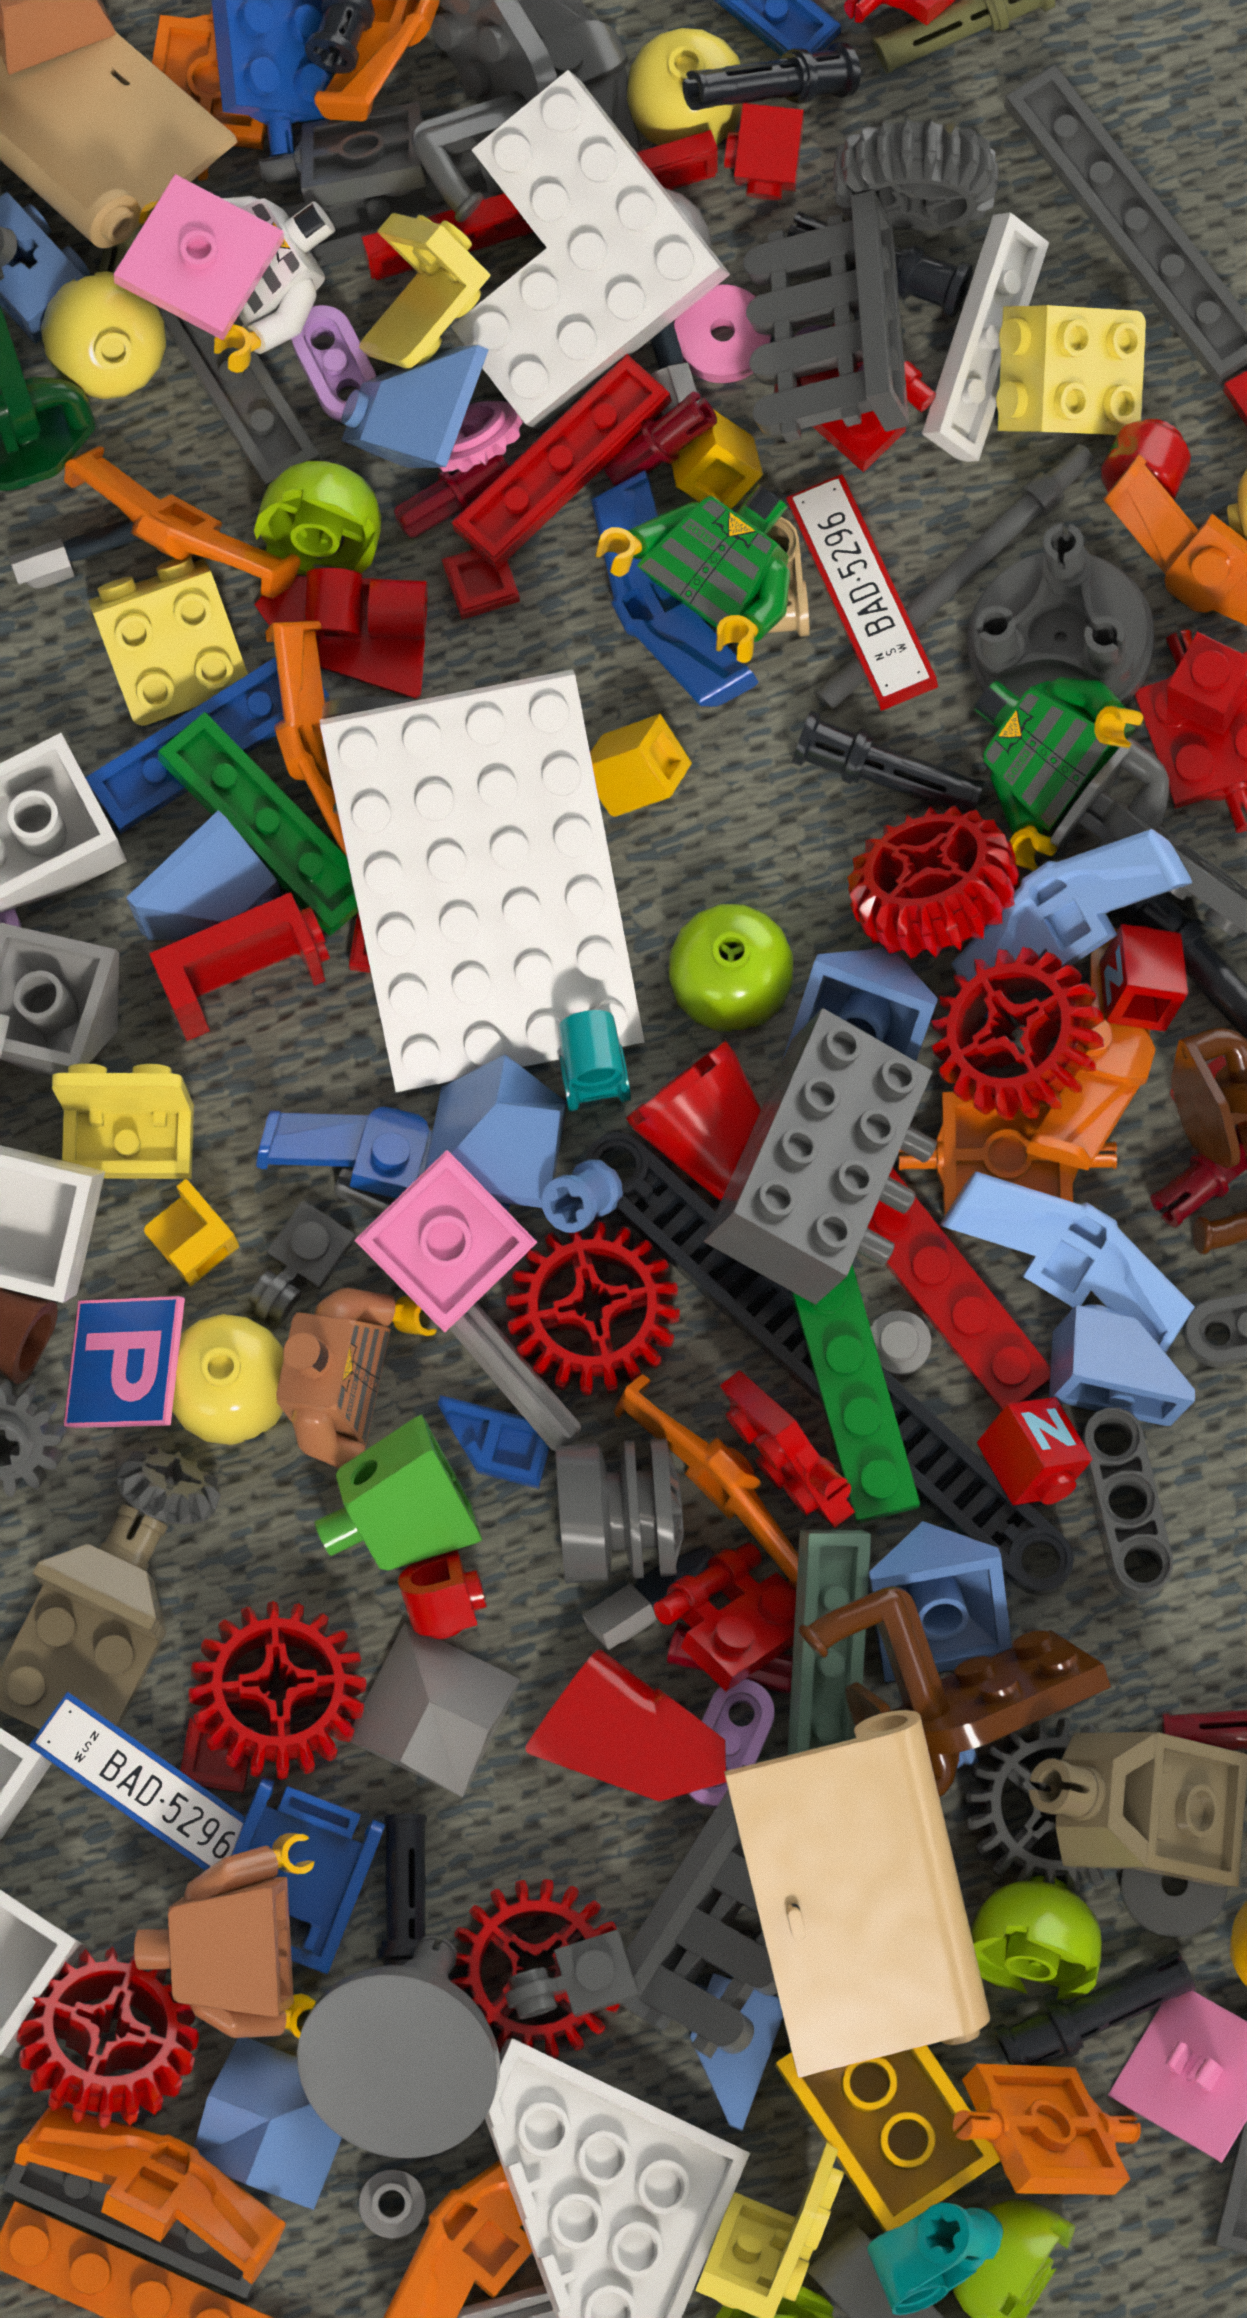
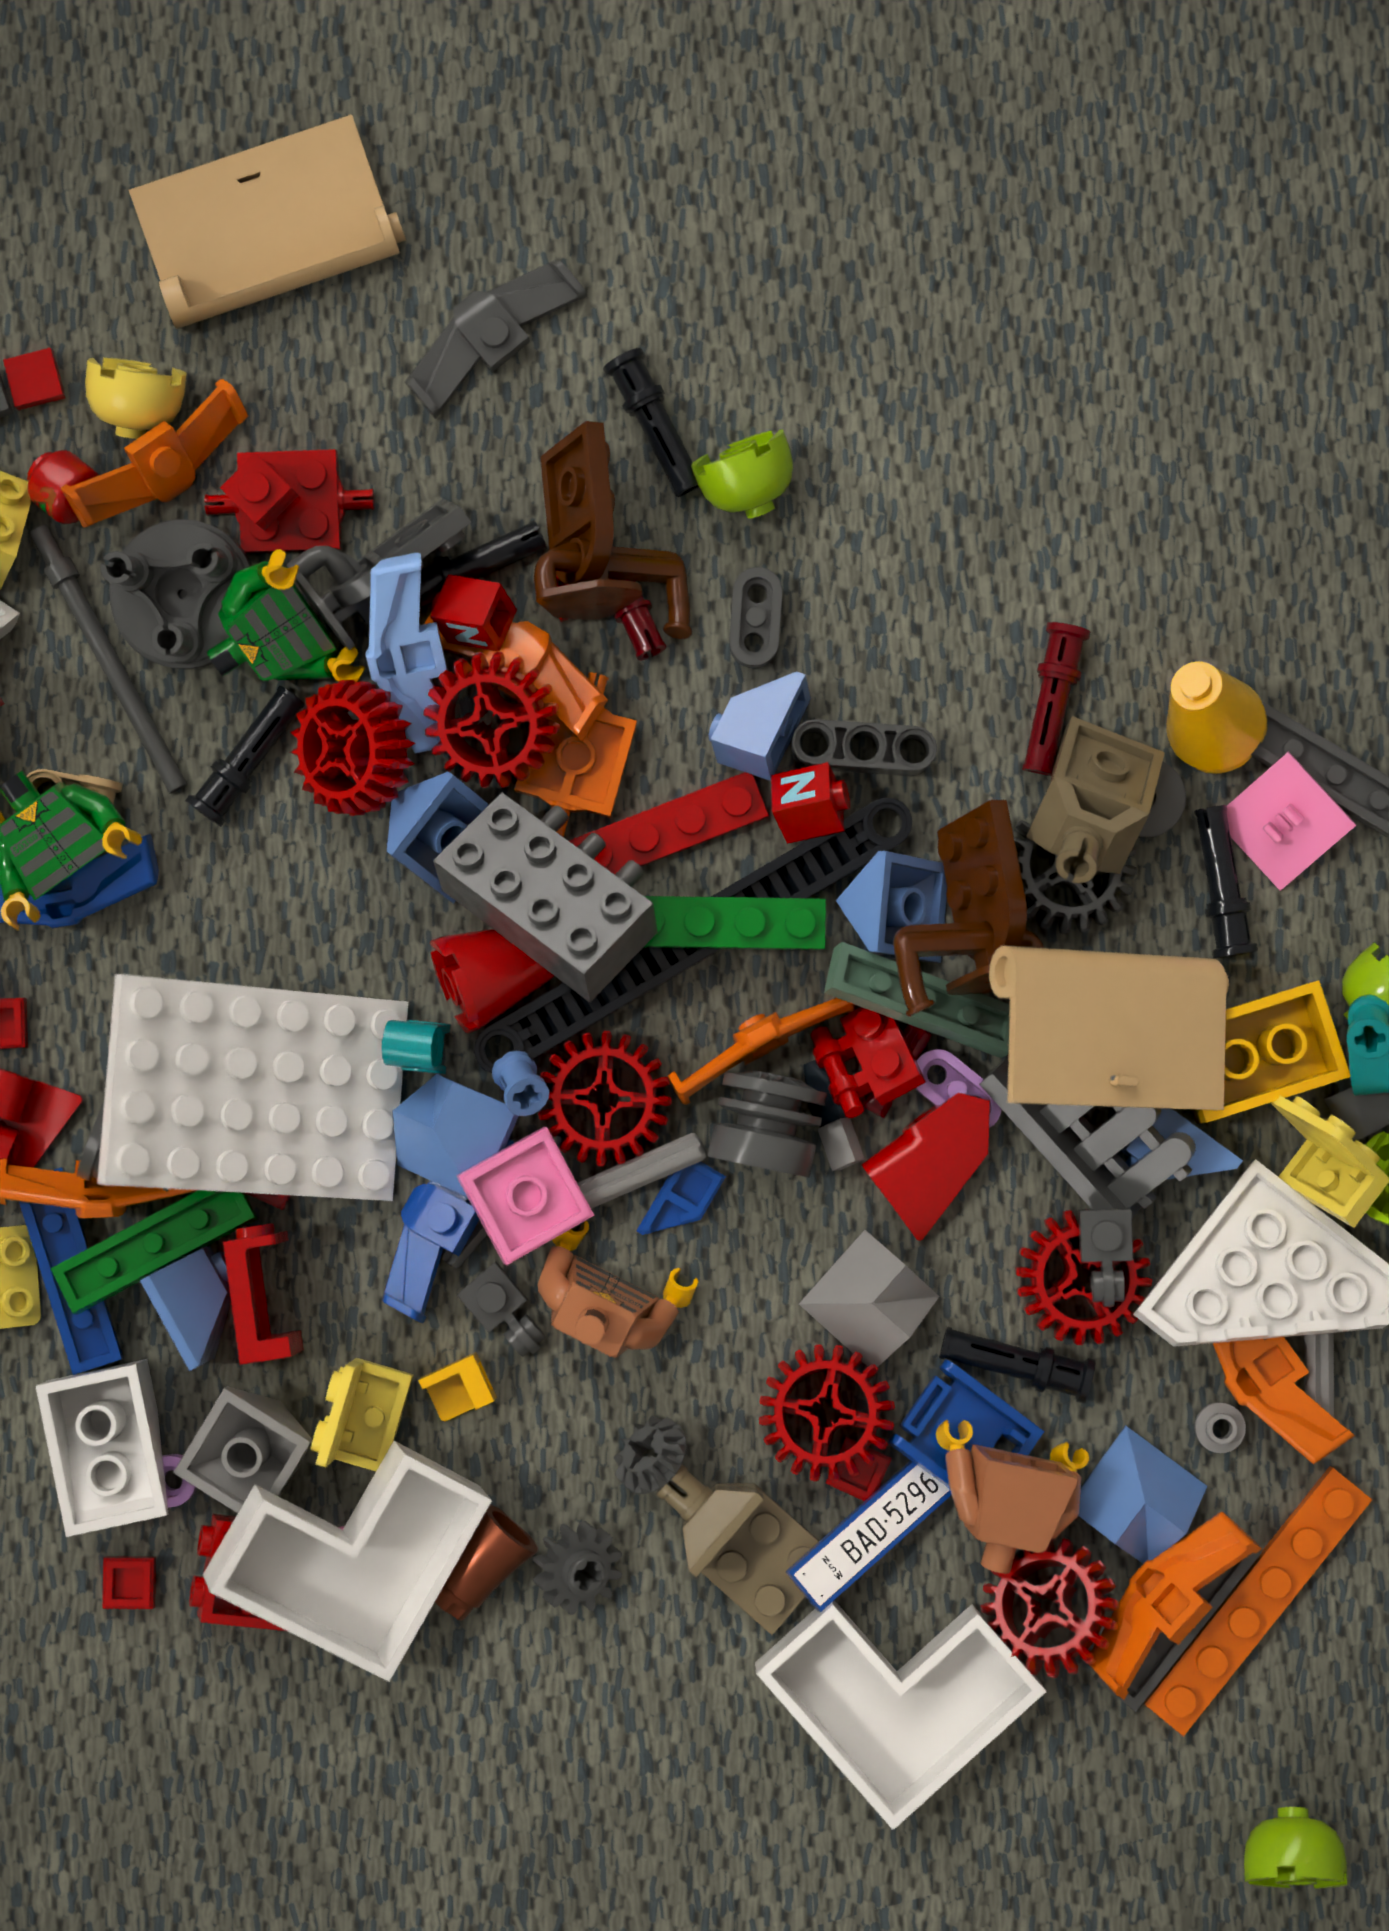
camera: 80 degrees left, 10 degrees up
blue piece [64,1296,185,1428] -> none
light yellow cylinder [172,1314,284,1445] -> none
piece [297,1935,500,2158] -> none
bright green torso [314,1415,483,1571] -> none
red plate [398,1549,487,1639] -> none
yellow panel [590,714,692,817] -> none
lime cylinder [669,904,793,1032] -> none
red plate [719,1370,855,1528] -> none
white tile [786,474,938,711] -> none
light grey plate [870,1310,931,1375] -> none
light blue plate [940,1171,1195,1353] -> none
orange plate [953,2064,1141,2195] -> none
lime cylinder [970,1876,1102,1999] -> none

